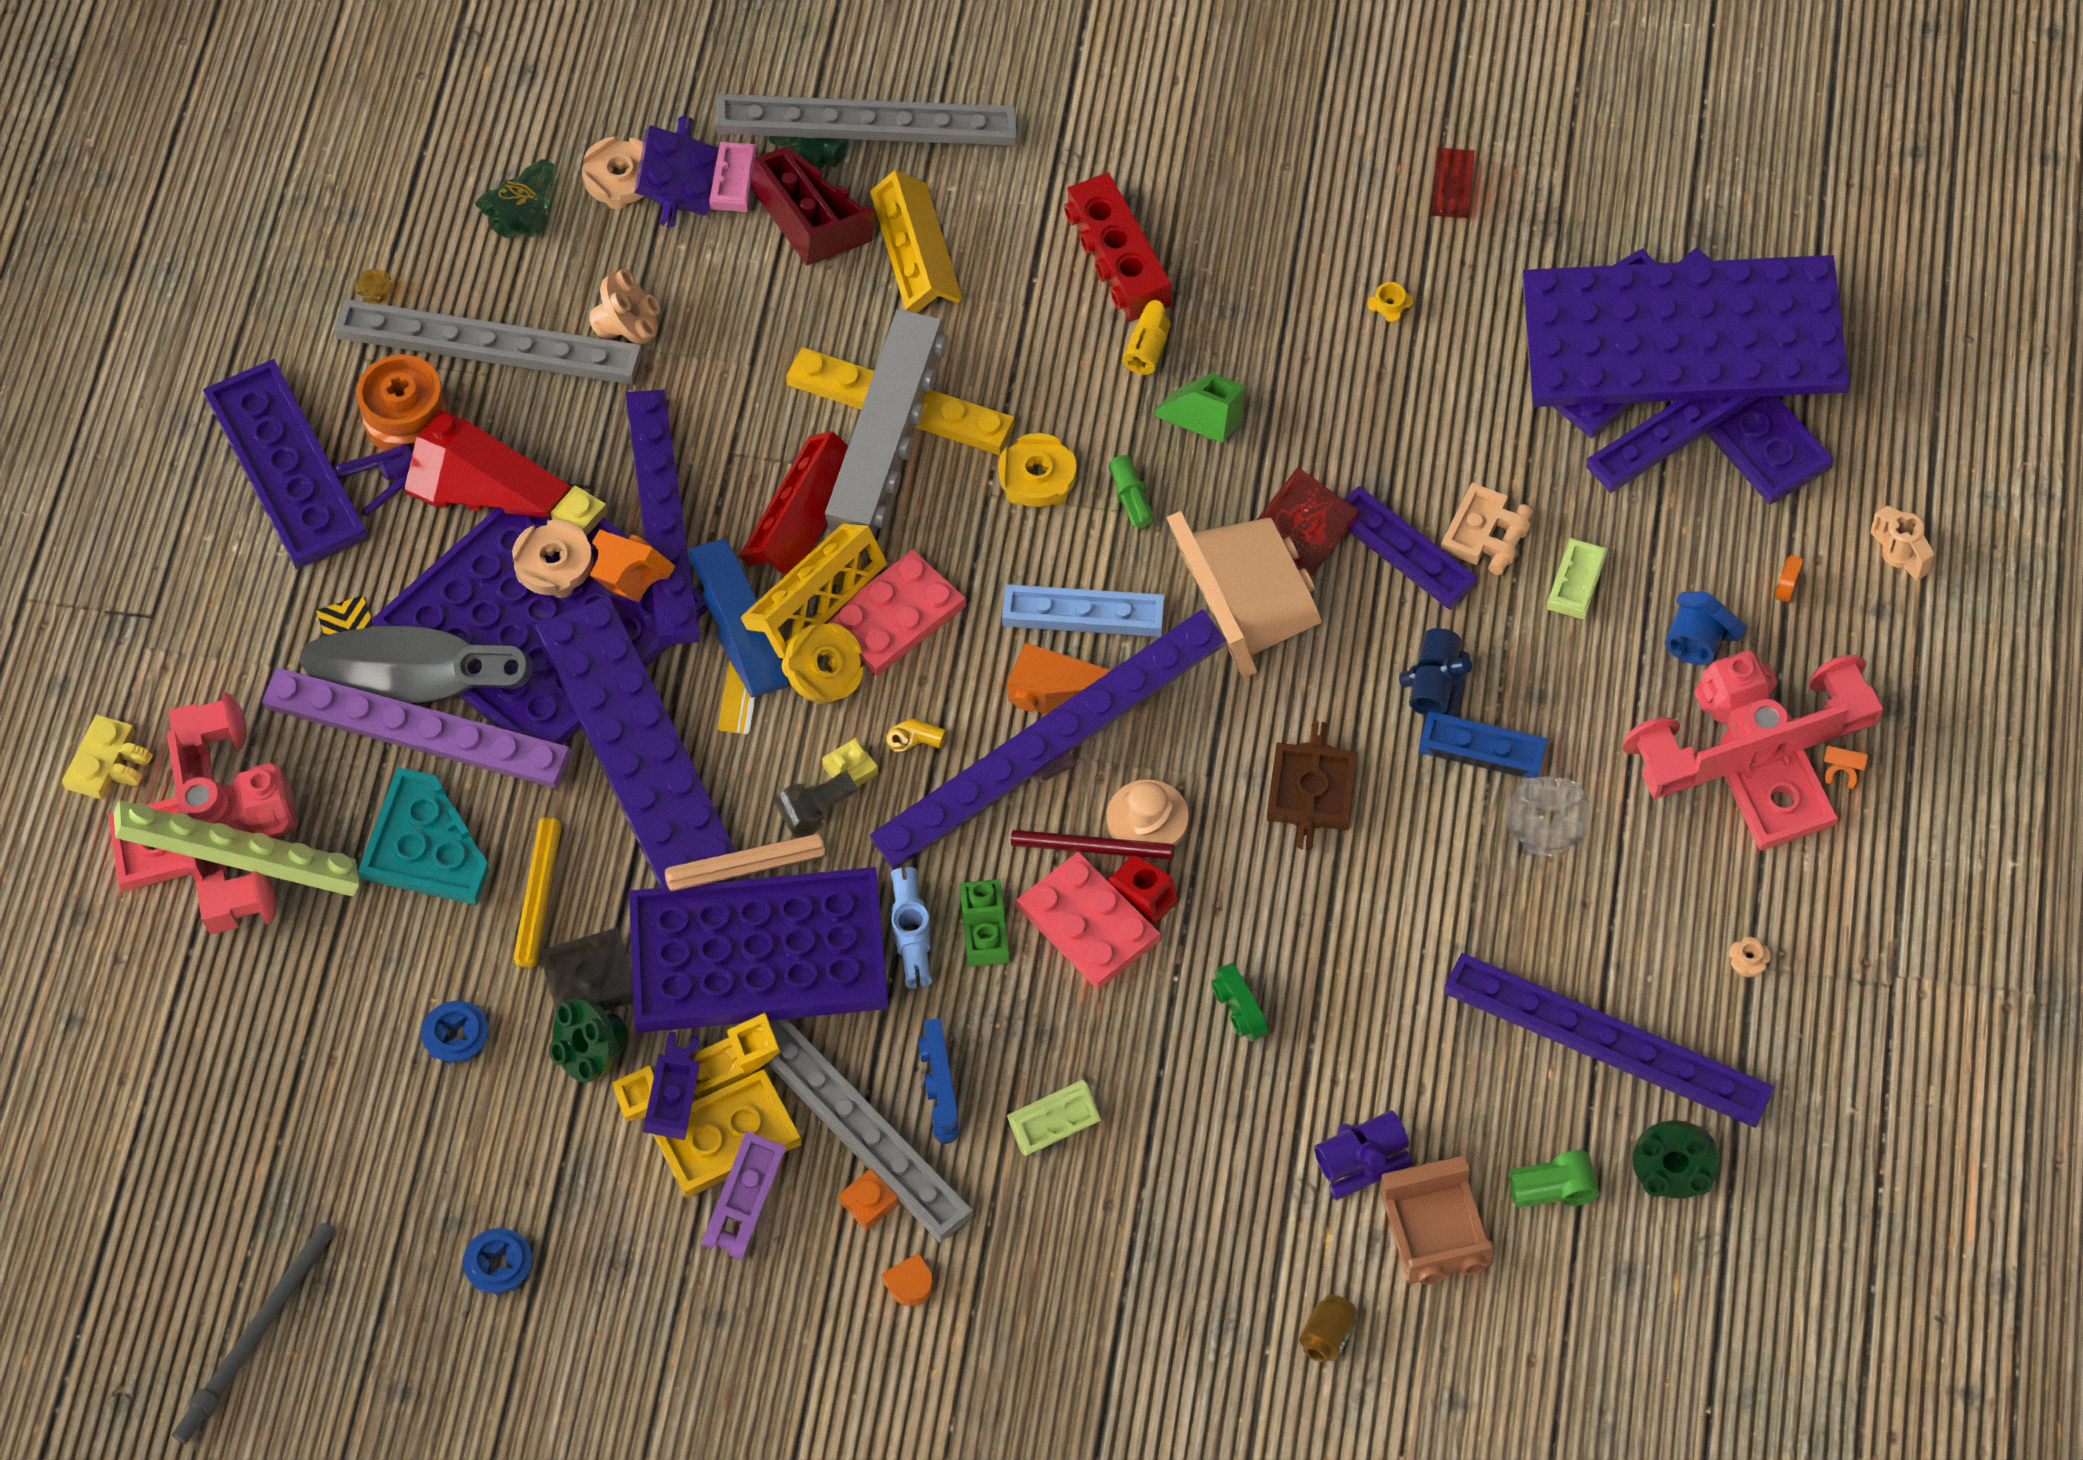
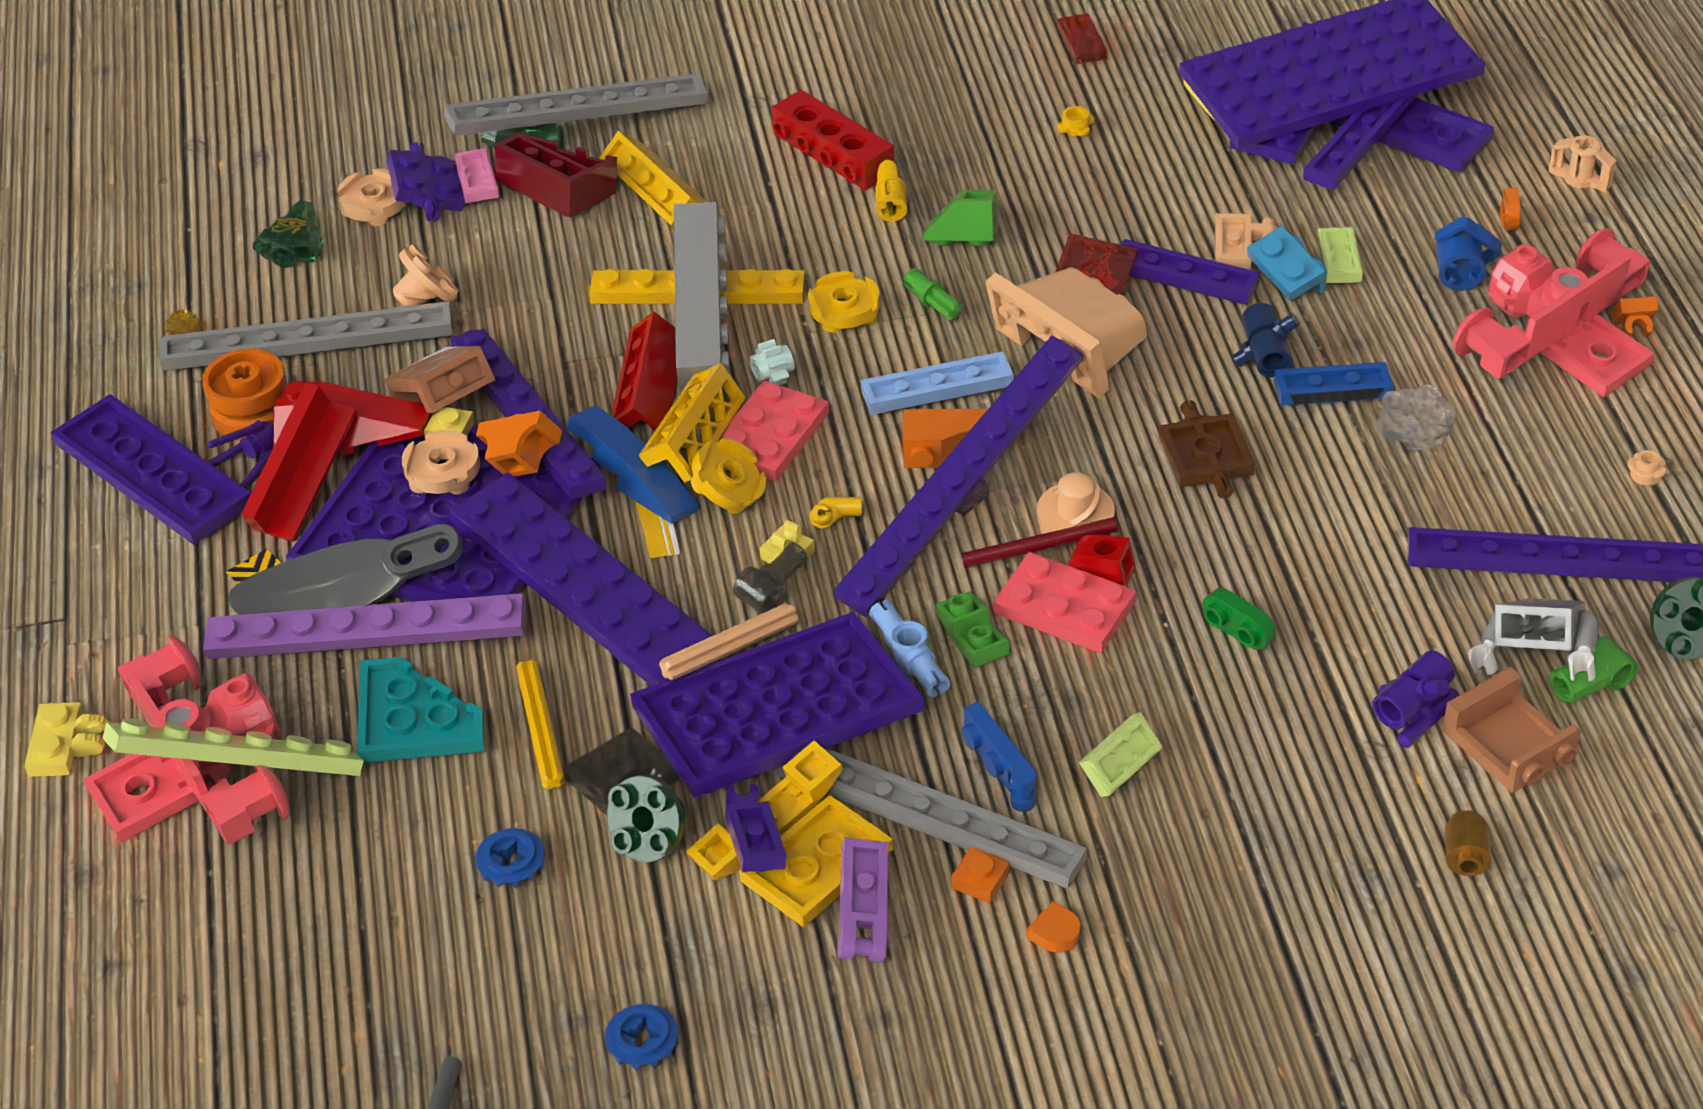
camera: 20 degrees left, 15 degrees down
none -> red panel [241,382,357,542]
none -> nougat panel [384,346,495,413]
none -> light aqua gear [750,339,795,385]
none -> dark azure bracket [1247,226,1327,302]
none -> light grey torso [1468,598,1600,681]

